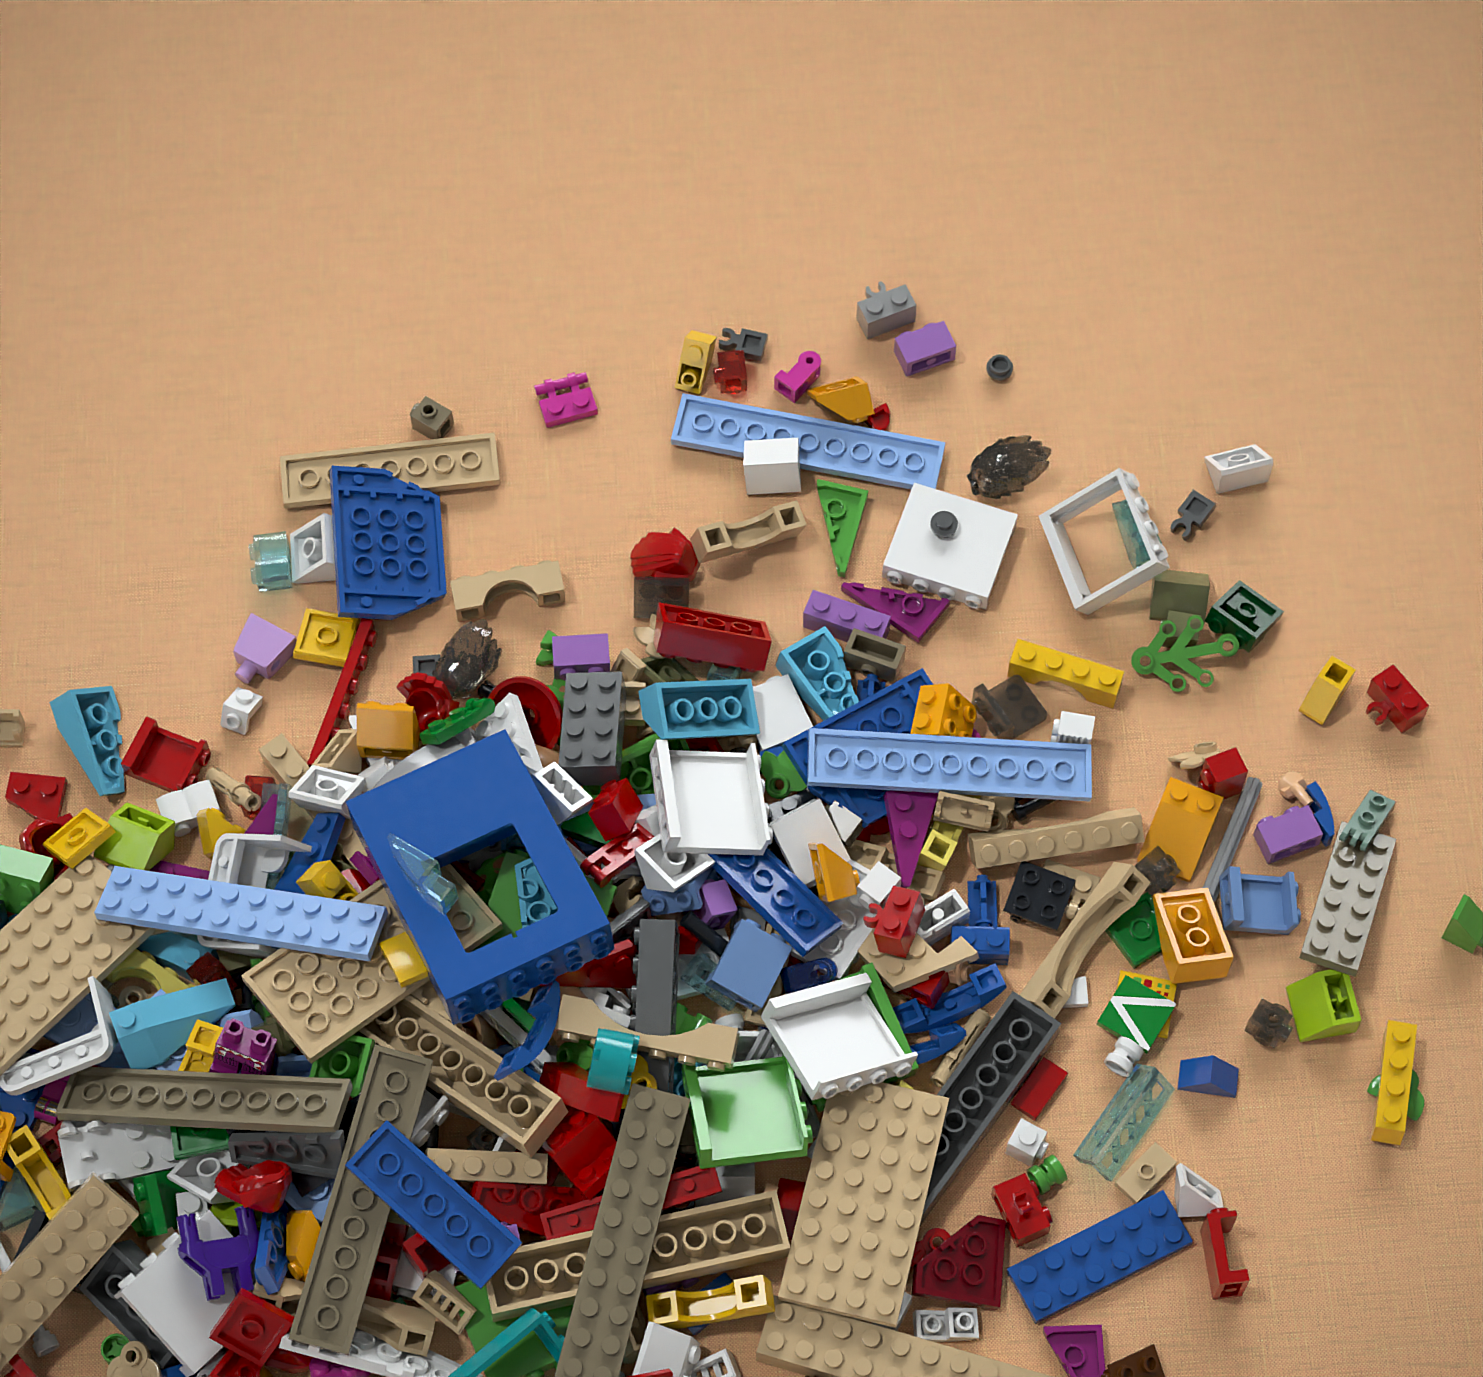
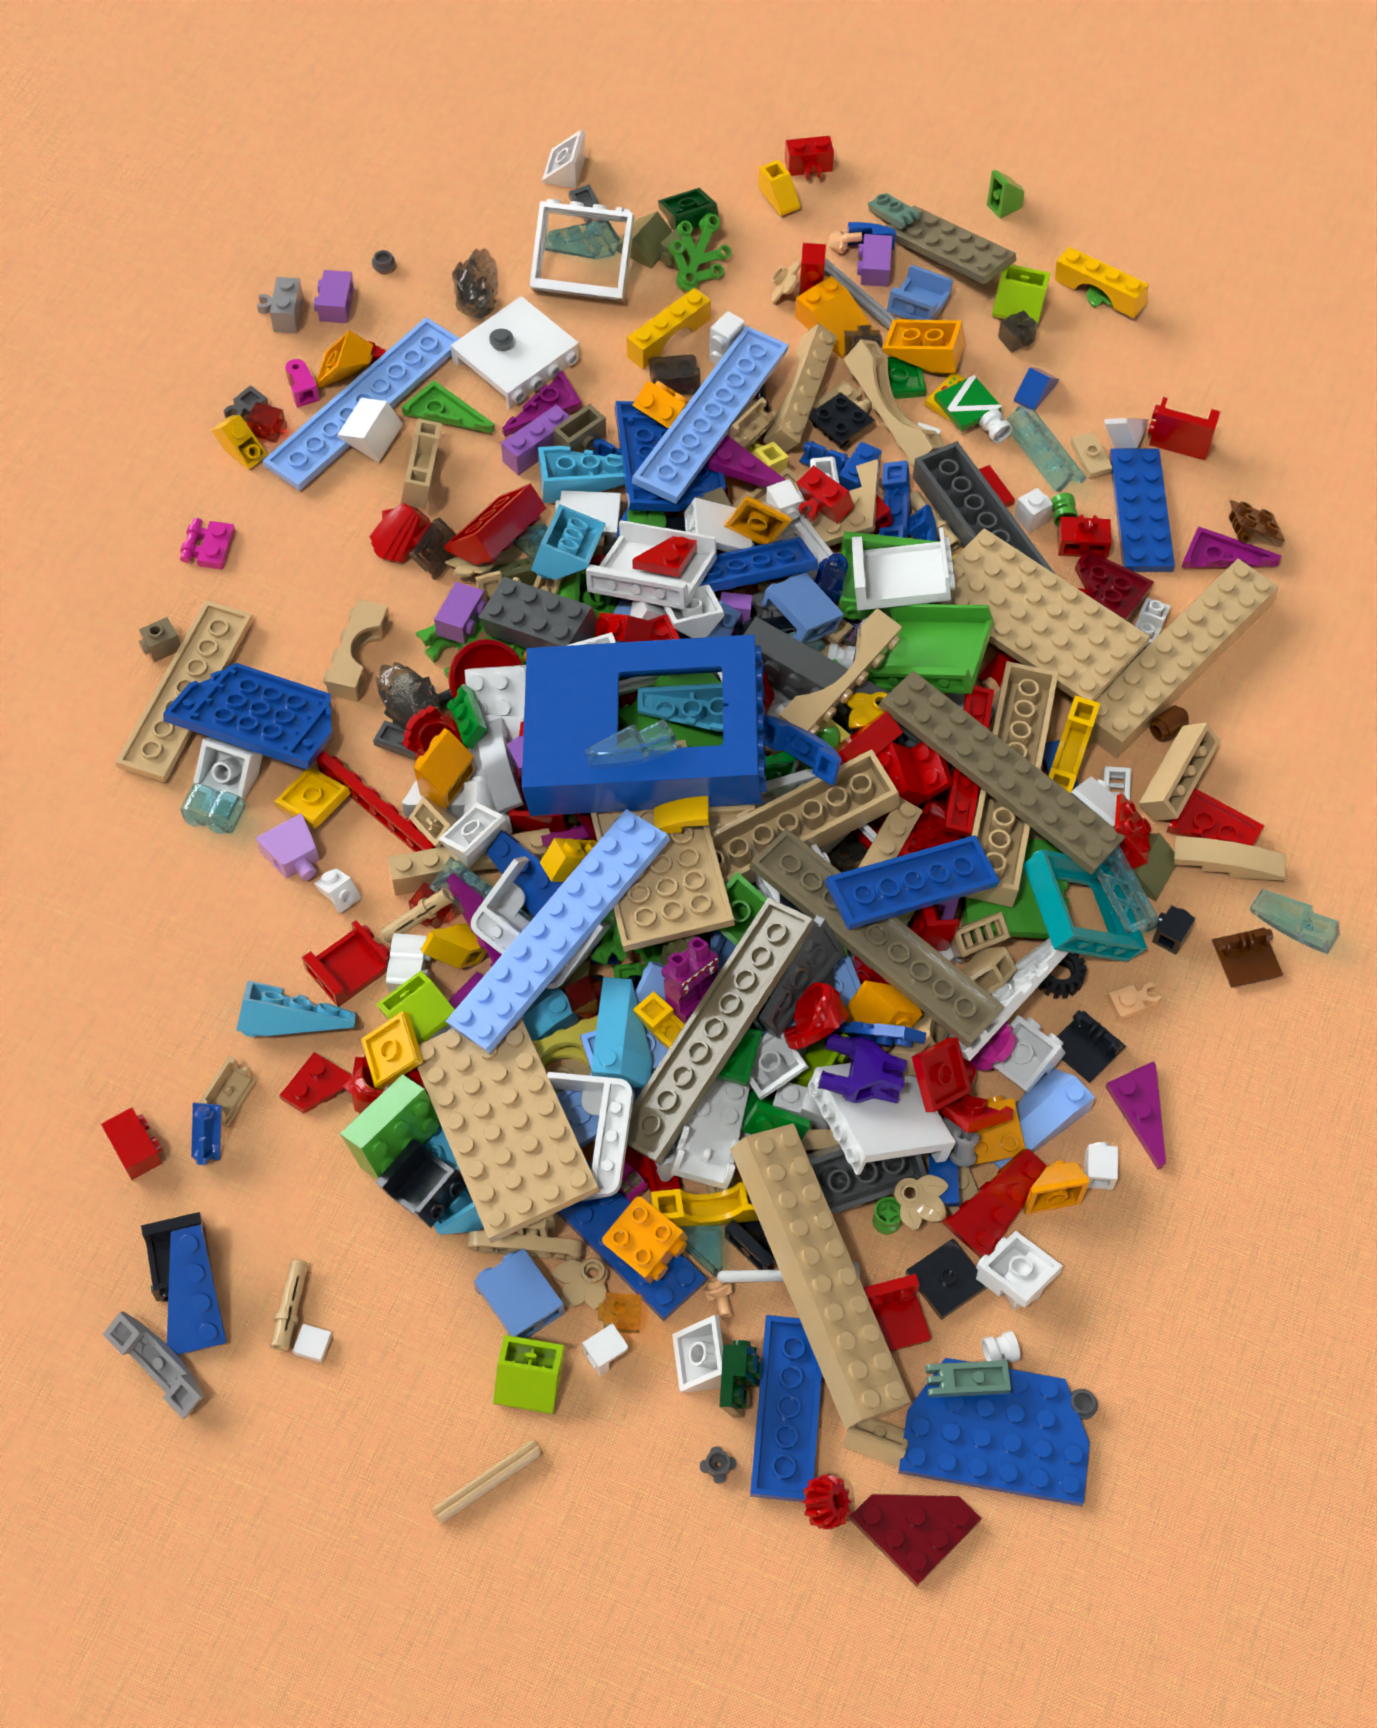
camera: 65 degrees left, 5 degrees down
teal brick [587,1028,640,1095] -> none
none -> red wing [632,536,697,577]

